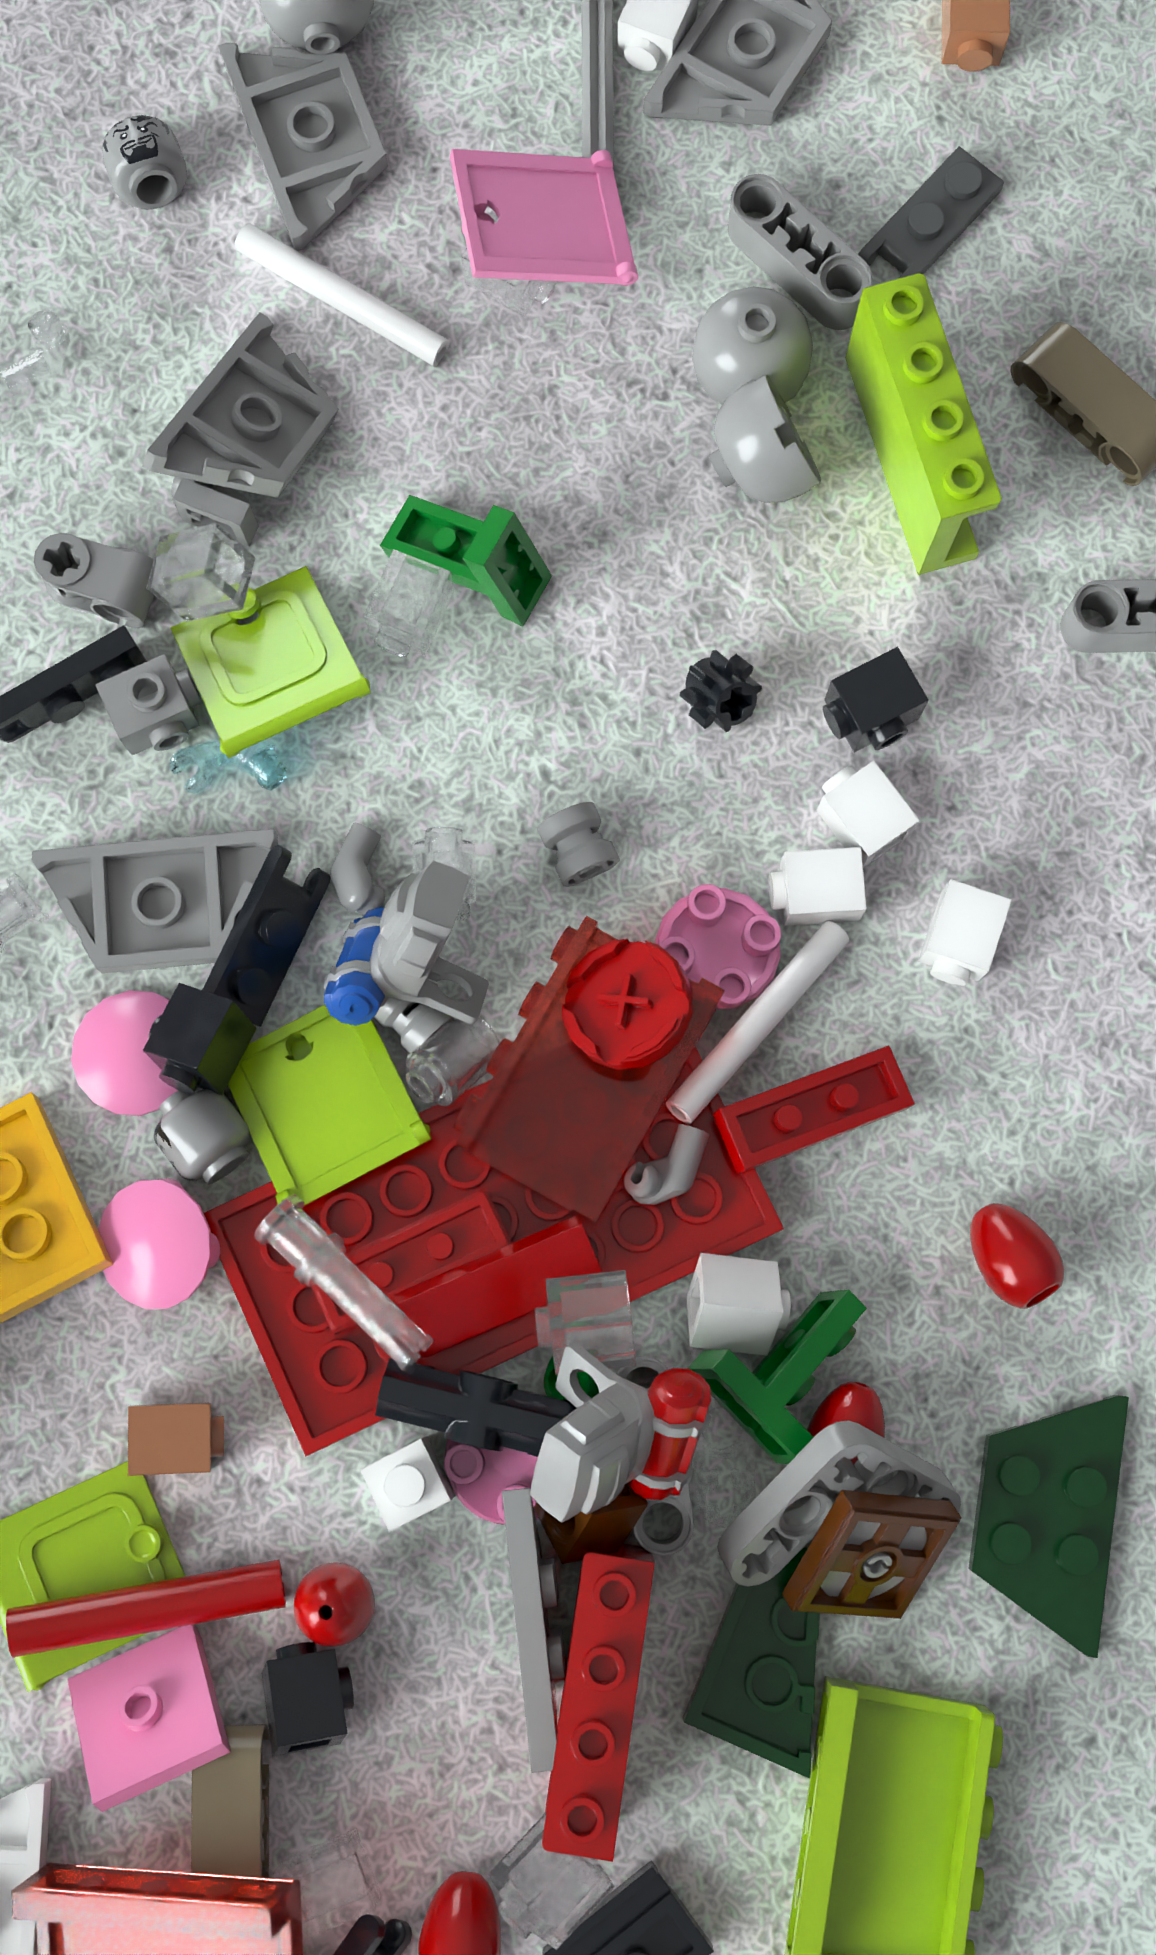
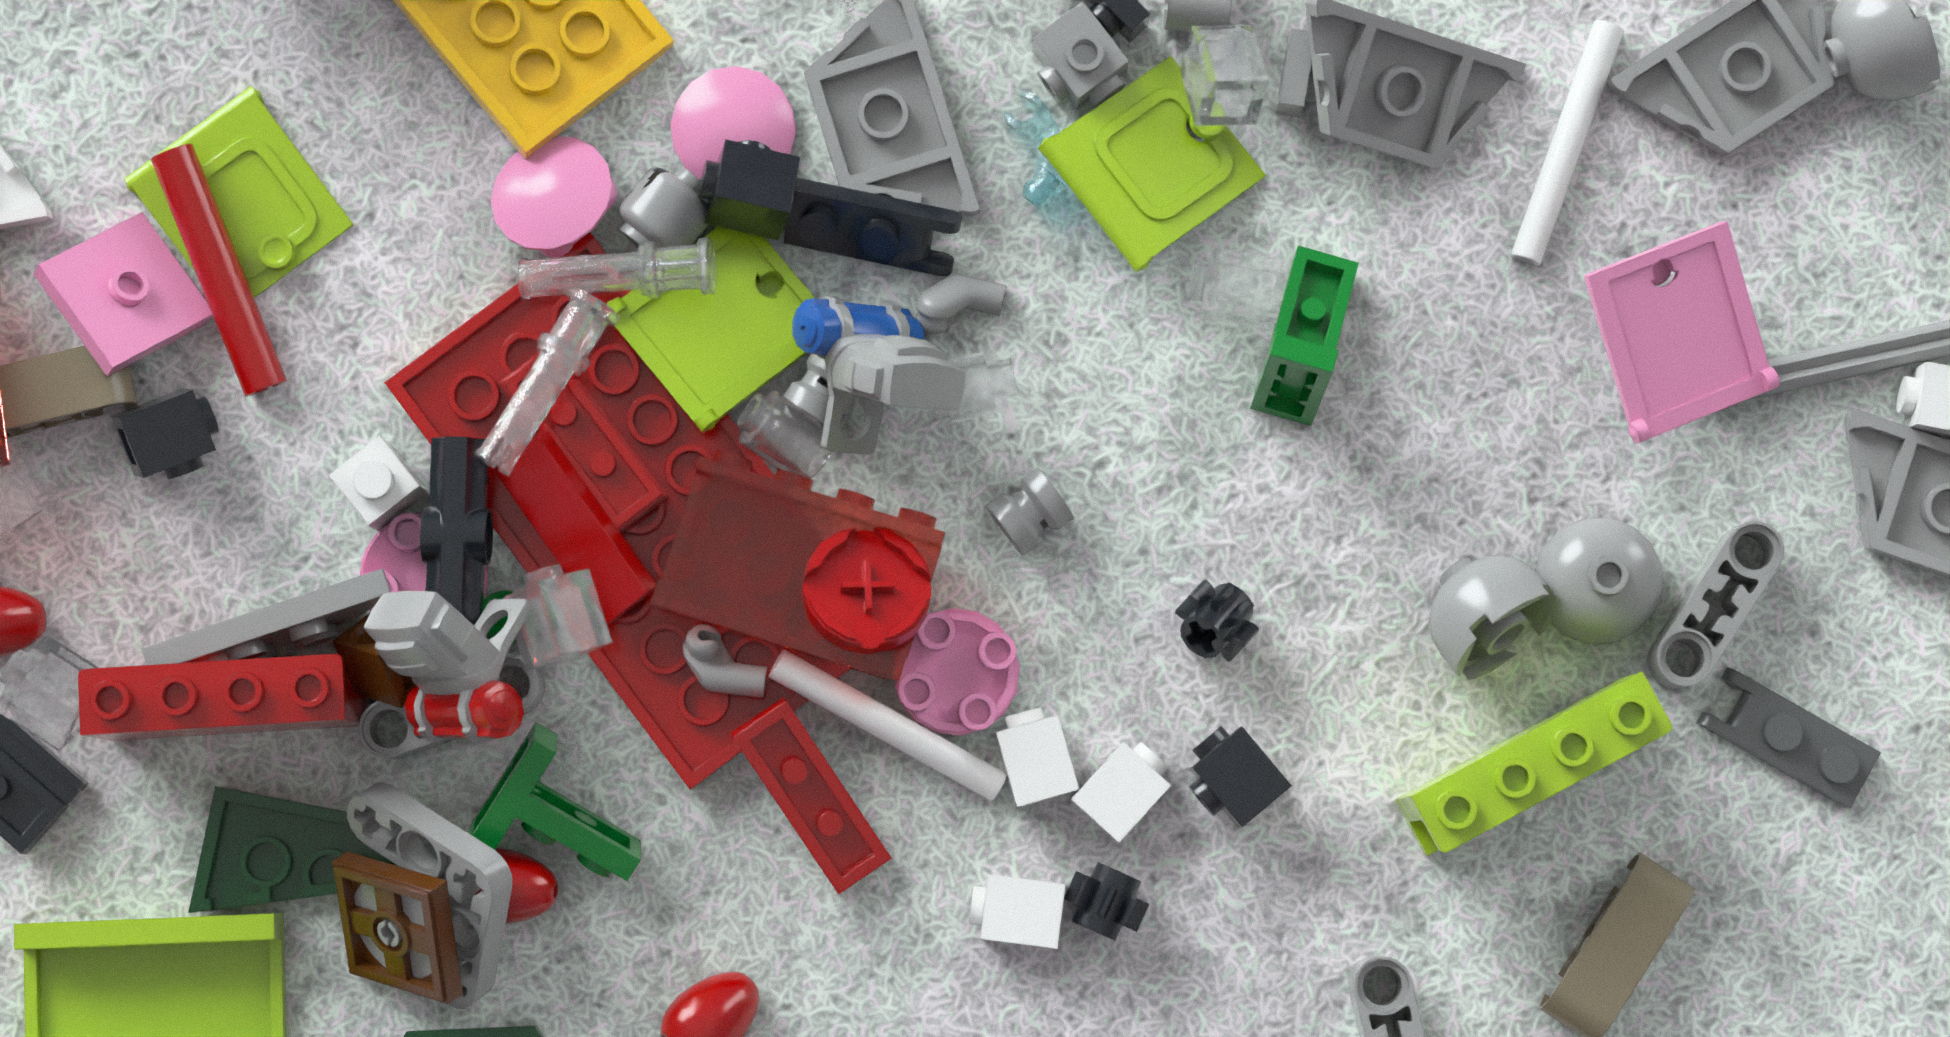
camera: 75 degrees right, 5 degrees up
nougat brick [128,1403,224,1476] -> none
red animal [293,1562,375,1647] -> none
white brick [686,1253,791,1356] -> none
none -> clear pin [518,237,717,299]
none -> black gear [1064,862,1149,941]

